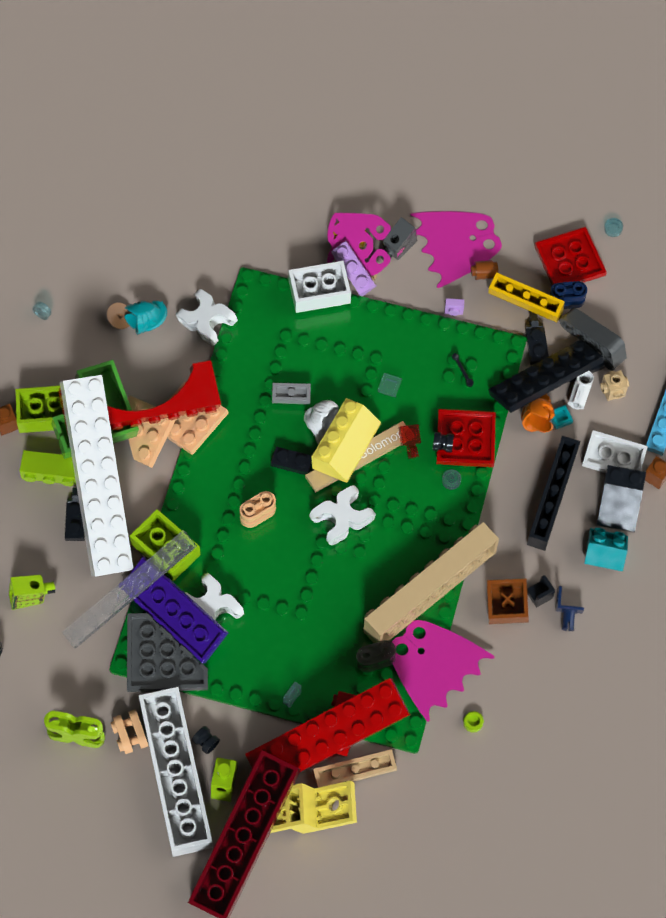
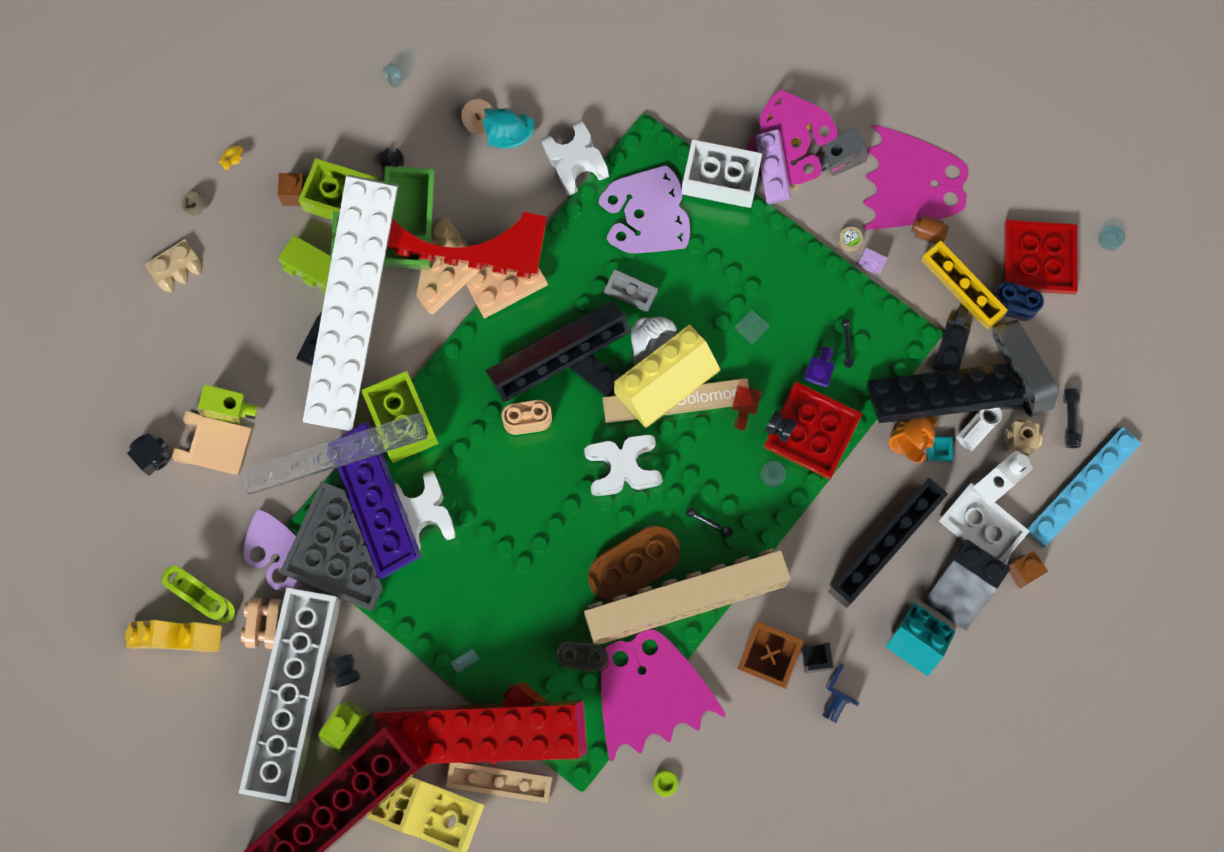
camera: 25 degrees right, 10 degrees up
none -> yellow arch [125,620,222,652]
none -> light nougat flag [172,411,252,475]
none -> lavender piece [243,510,305,590]
none -> black bar [380,148,405,167]
none -> black brick [485,300,631,403]
none -> dark orange tile [588,526,680,603]
none -> lavender piece [599,166,690,253]
none -> black hinge [686,508,733,537]
none -> dark purple bracket [804,346,835,387]
none -> tile [838,227,863,252]
none -> white torso [973,451,1033,506]
none -> black bar [1063,388,1082,449]

